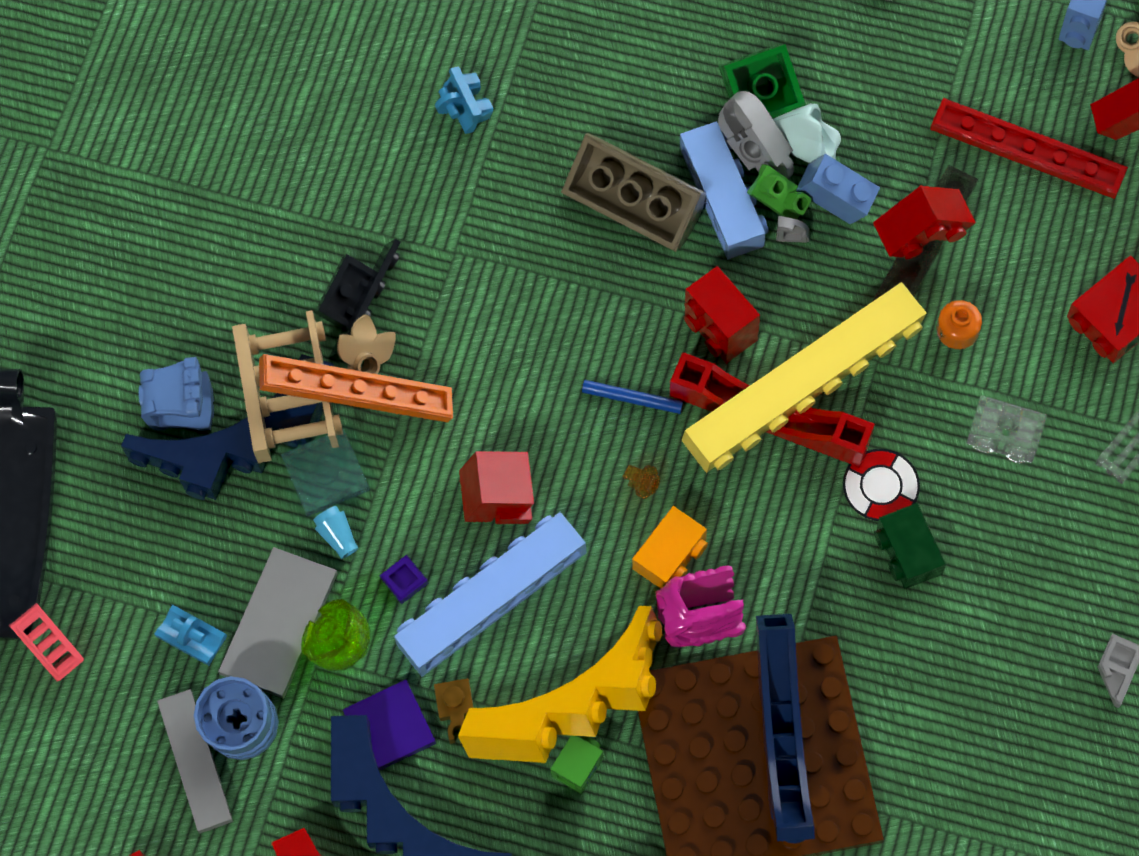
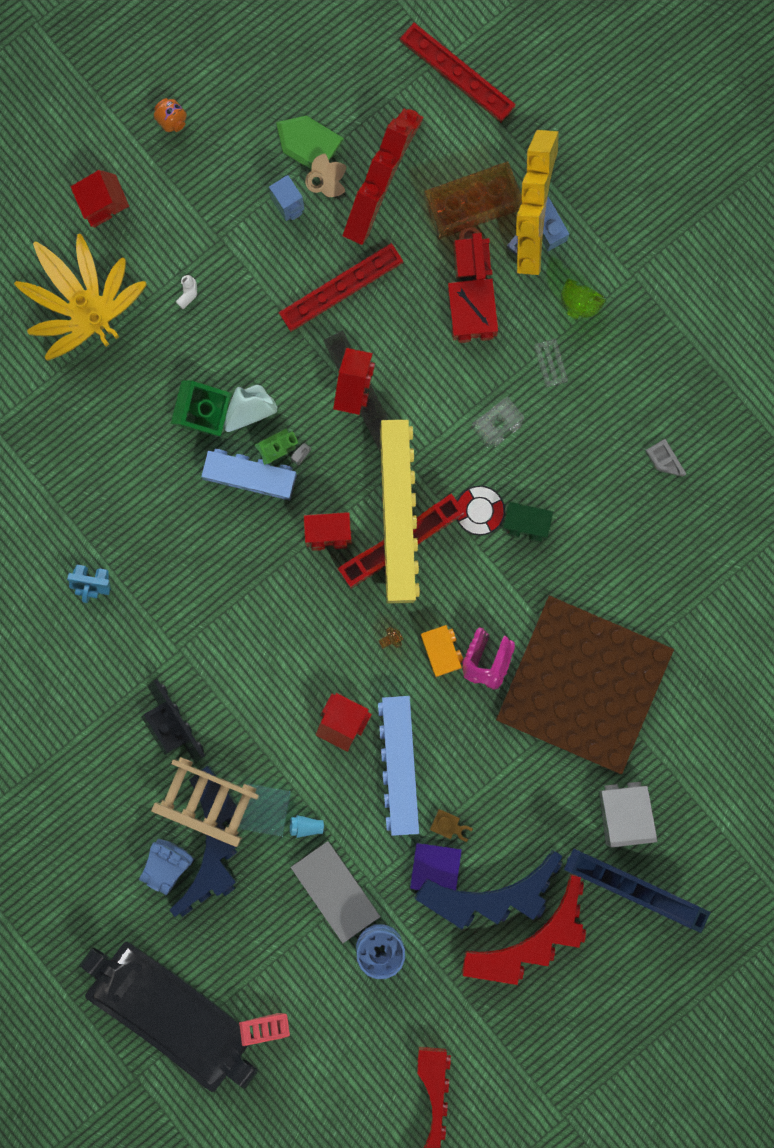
camera: 60 degrees left, 15 degrees up
dark azure hips [154,605,227,666] -> none
light grey tile [157,689,233,834] -> none
orange tile [259,354,453,423] -> none
clear neon green cylinder [301,599,371,671] -> none
tan plate [337,314,396,374] -> none
dark purple tile [379,555,429,605] -> none
yellow arch [458,606,662,763] -> none
bright green brick [550,736,603,795] -> none
dark tan brick [561,133,706,252] -> none
blue bar [582,380,684,414] -> none
light grey piece [718,91,794,179] -> none
dark blue arch [756,614,815,843] -> none
medium blue brick [796,154,880,224] -> none
orange head [936,300,982,350] -> none

